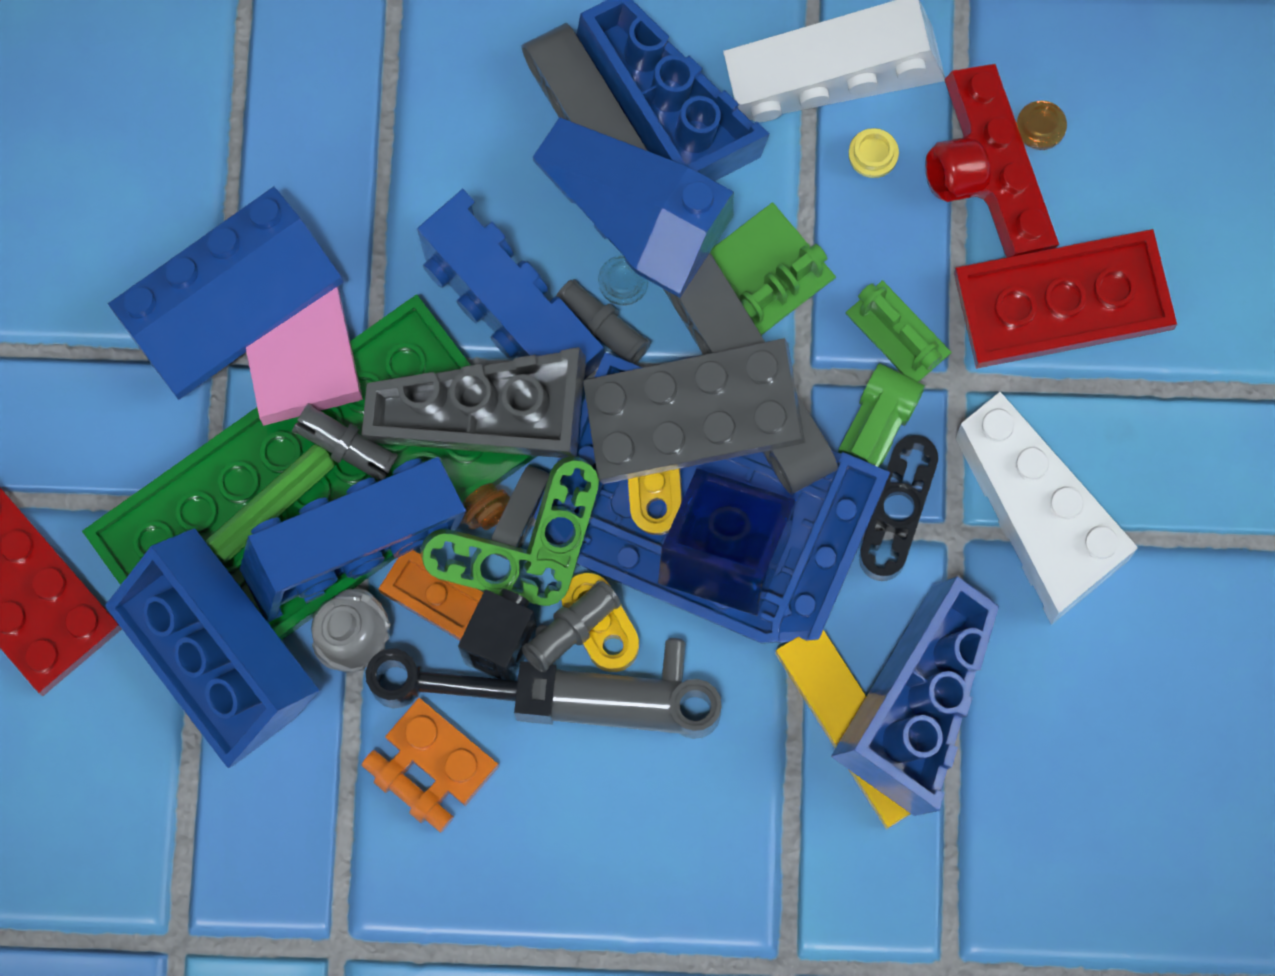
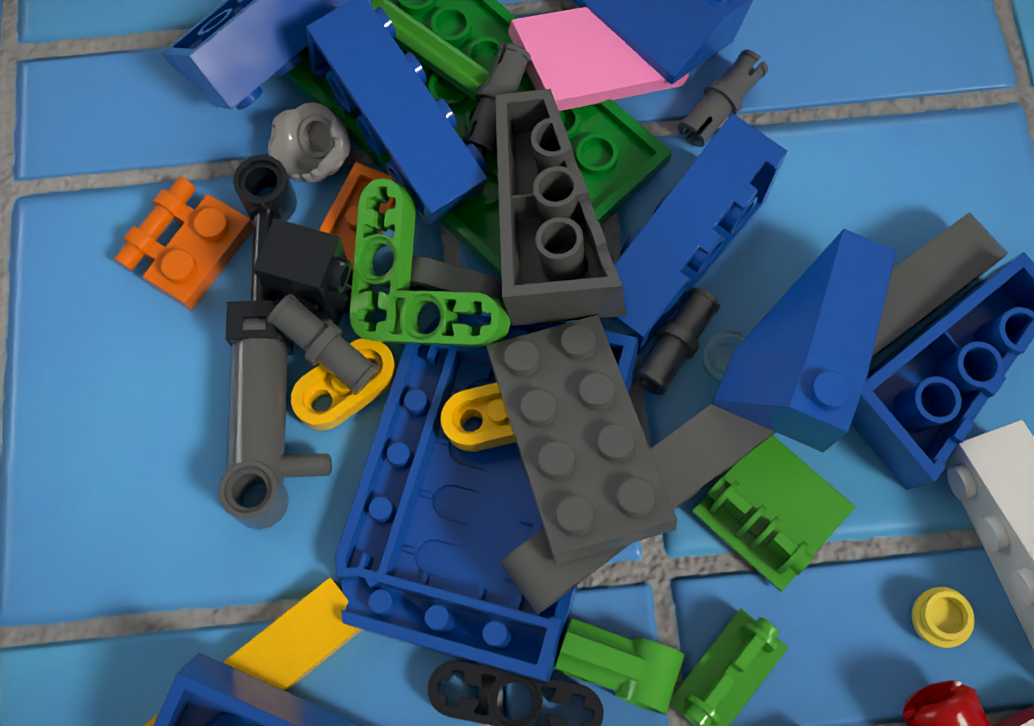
camera: 80 degrees right, 5 degrees down
clear orange plate [462,483,510,530] -> none
clear blue brick [658,468,796,616] -> none
none -> dark grey pin [678,49,768,147]

